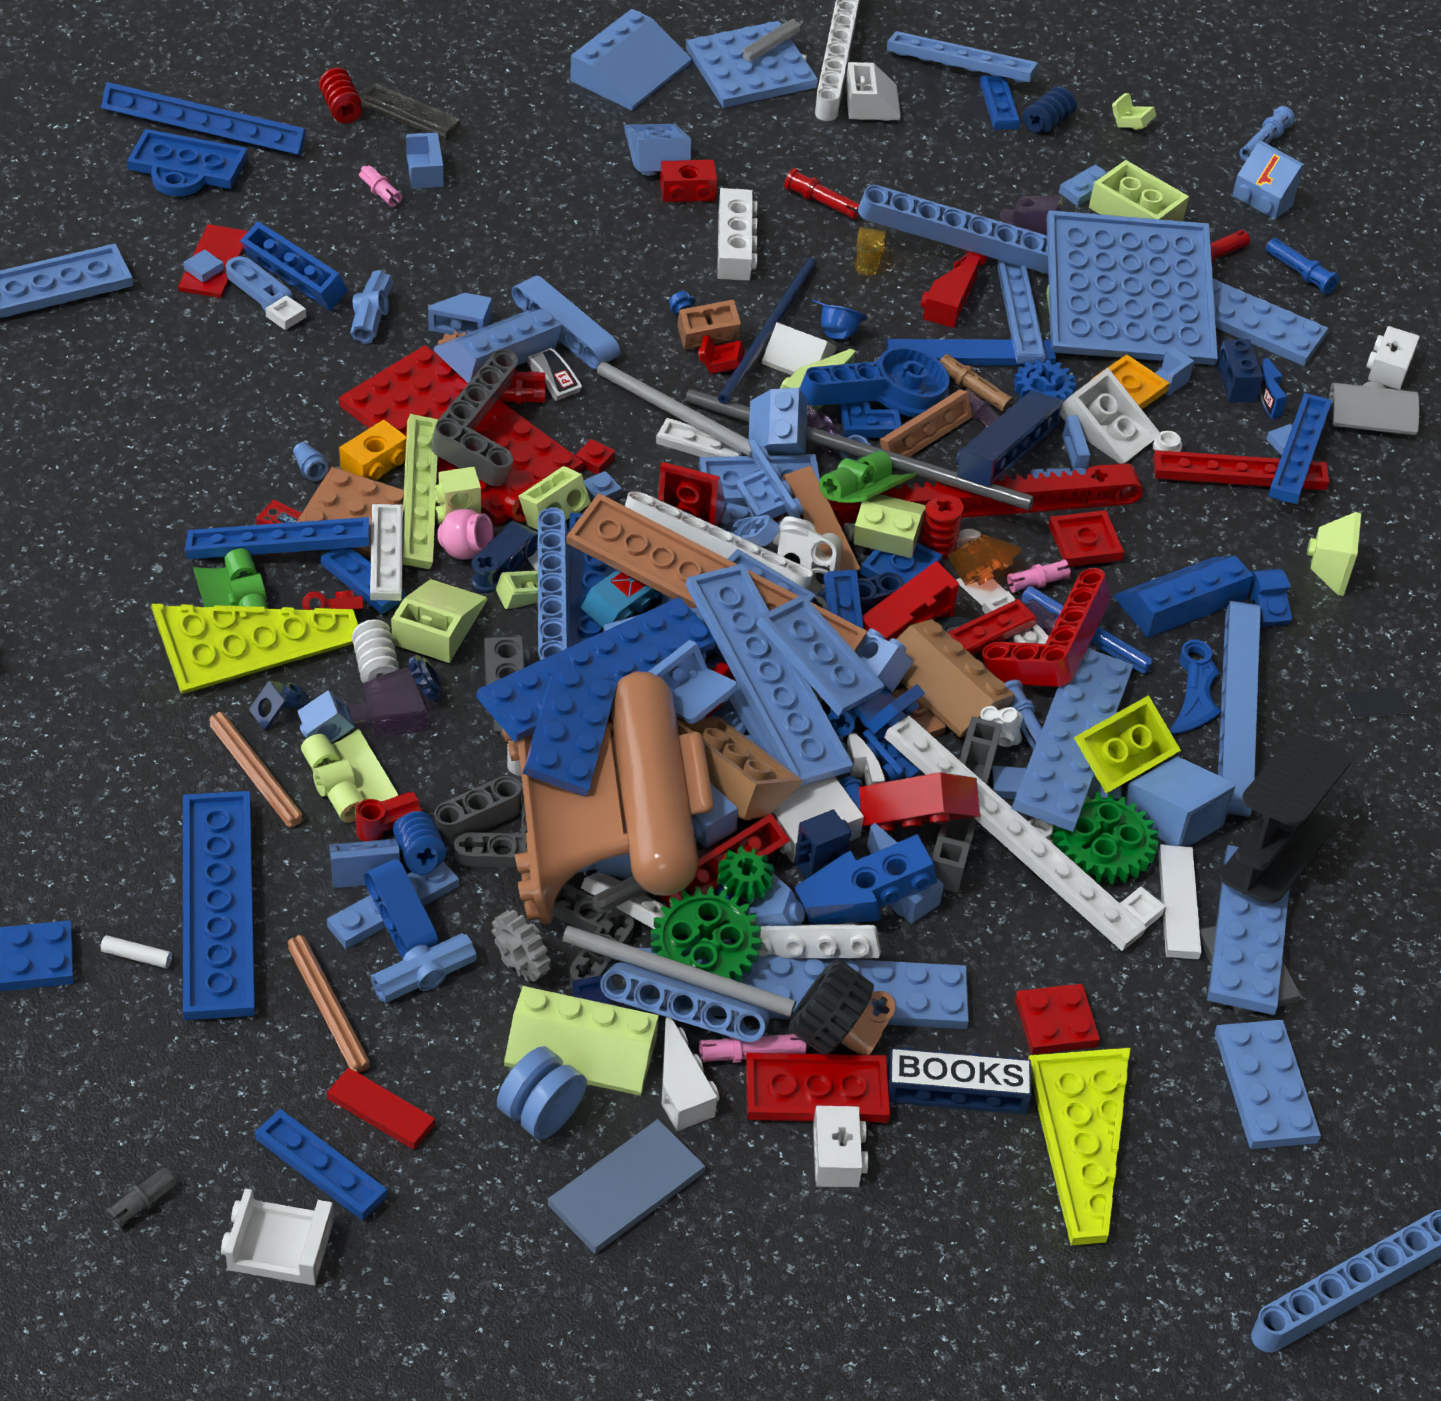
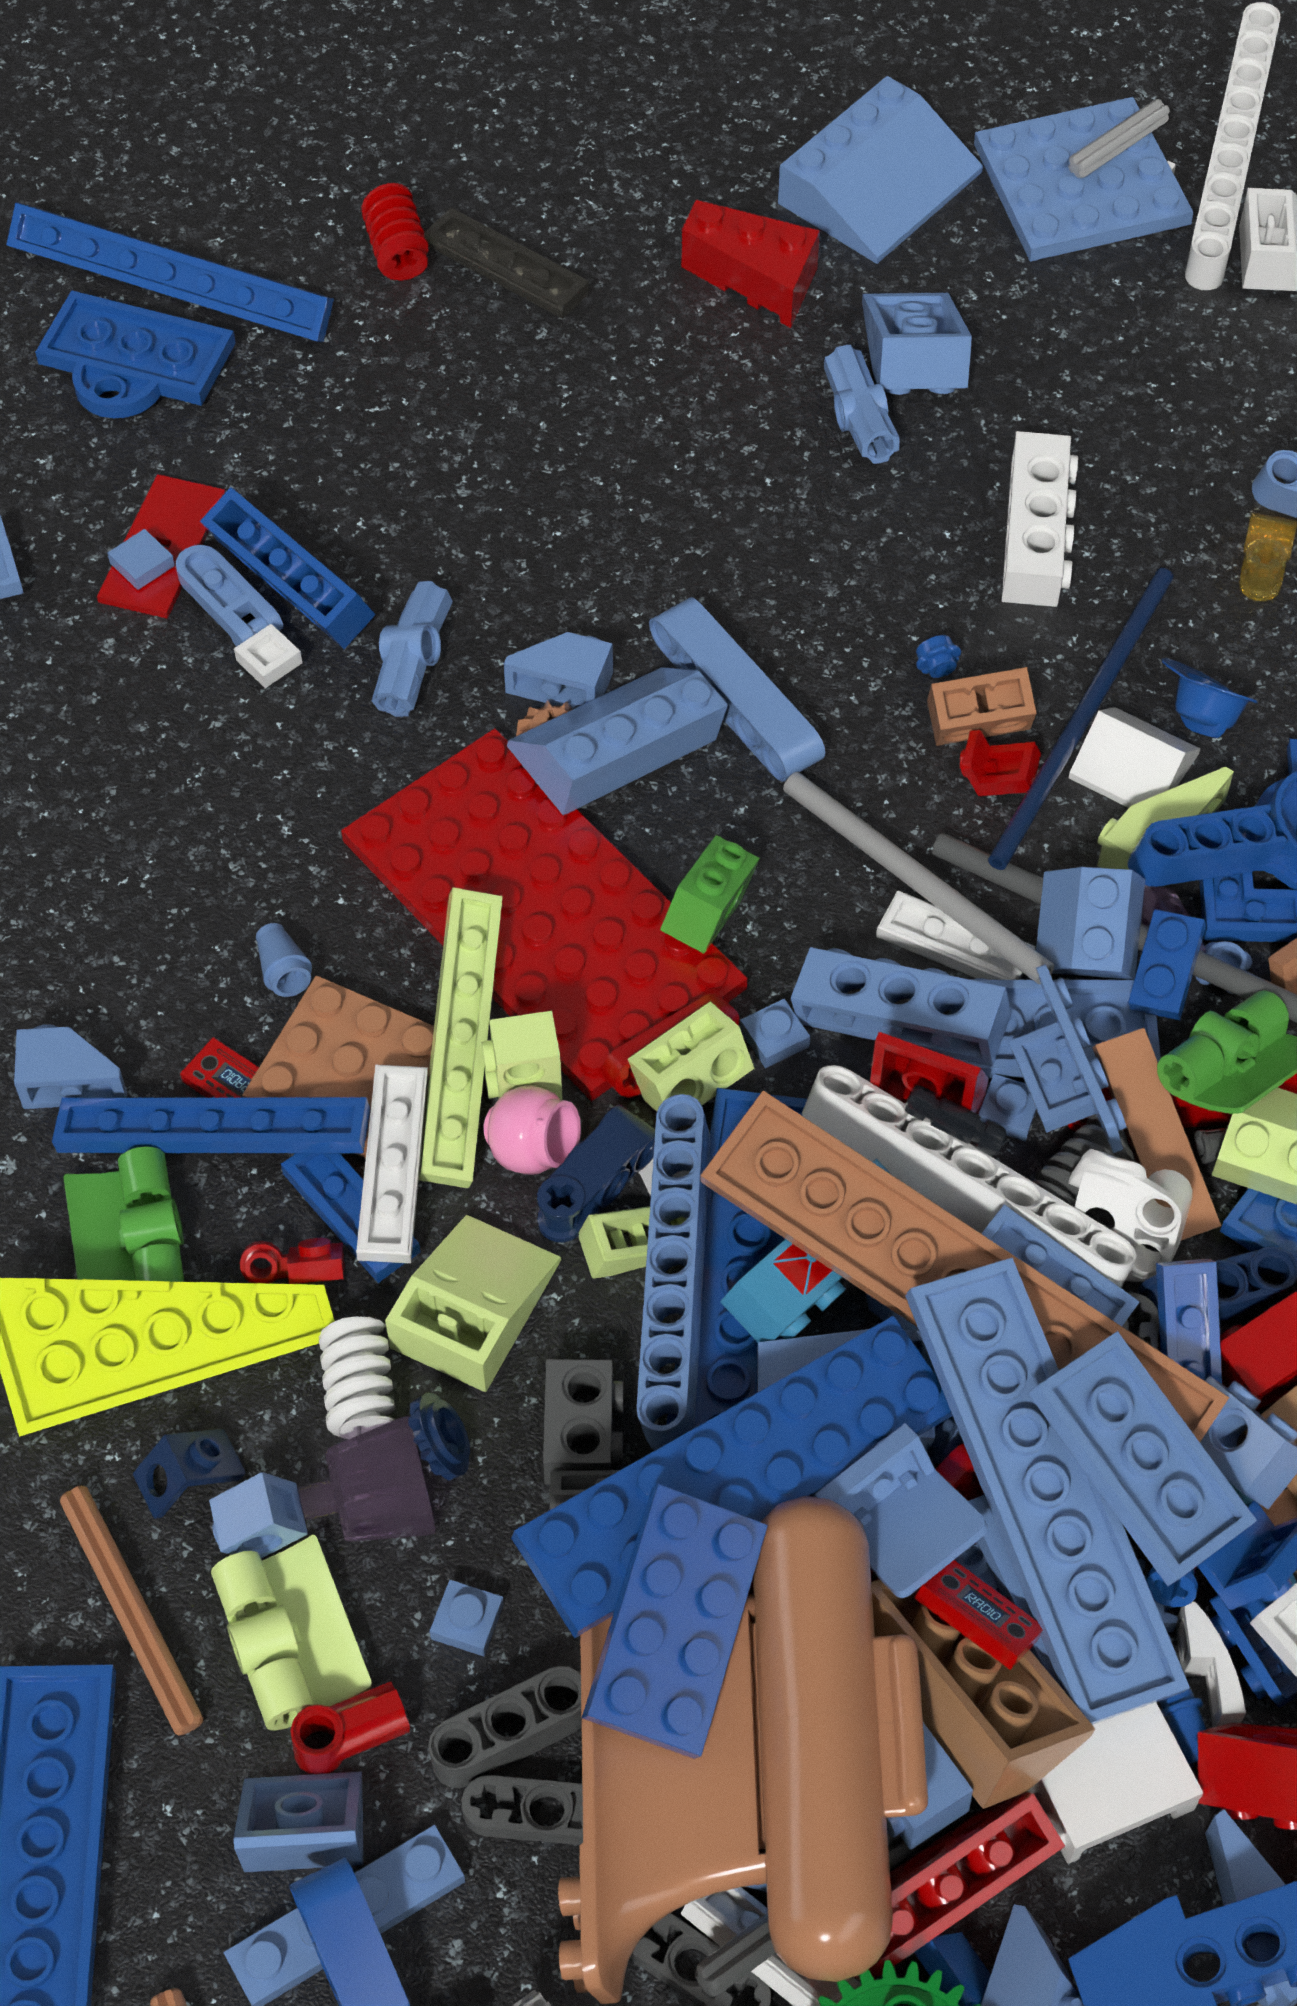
camera: 10 degrees right, 10 degrees up
light orange brick [339,420,407,480] -> none
bright pink axle [359,166,402,207] -> none
blue piece [393,811,446,876] -> none
medium blue panel [406,132,444,189] -> none
dark grey beam [430,349,518,486] -> none
red hips [499,371,546,405] -> none
slope [526,348,582,401] -> none
red plate [575,439,615,474] -> none
red brick [660,160,717,202] -> none
green gear [717,846,774,905] -> none
medium blue beam [723,515,780,546] -> none
red pin [784,168,860,220] -> none
dark blue brick [794,809,852,880] -> none
none -> medium blue slope [14,1025,127,1109]
none -> medium blue plate [429,1580,504,1657]
none -> bright green brick [660,835,760,954]
none -> red wedge [681,200,820,328]
none -> medium blue brick [791,947,1011,1066]
none -> medium blue piece [824,345,899,464]
none -> black axle [905,1085,1007,1156]
none -> red tile [915,1560,1043,1670]
none -> blue plate [1128,909,1206,1020]

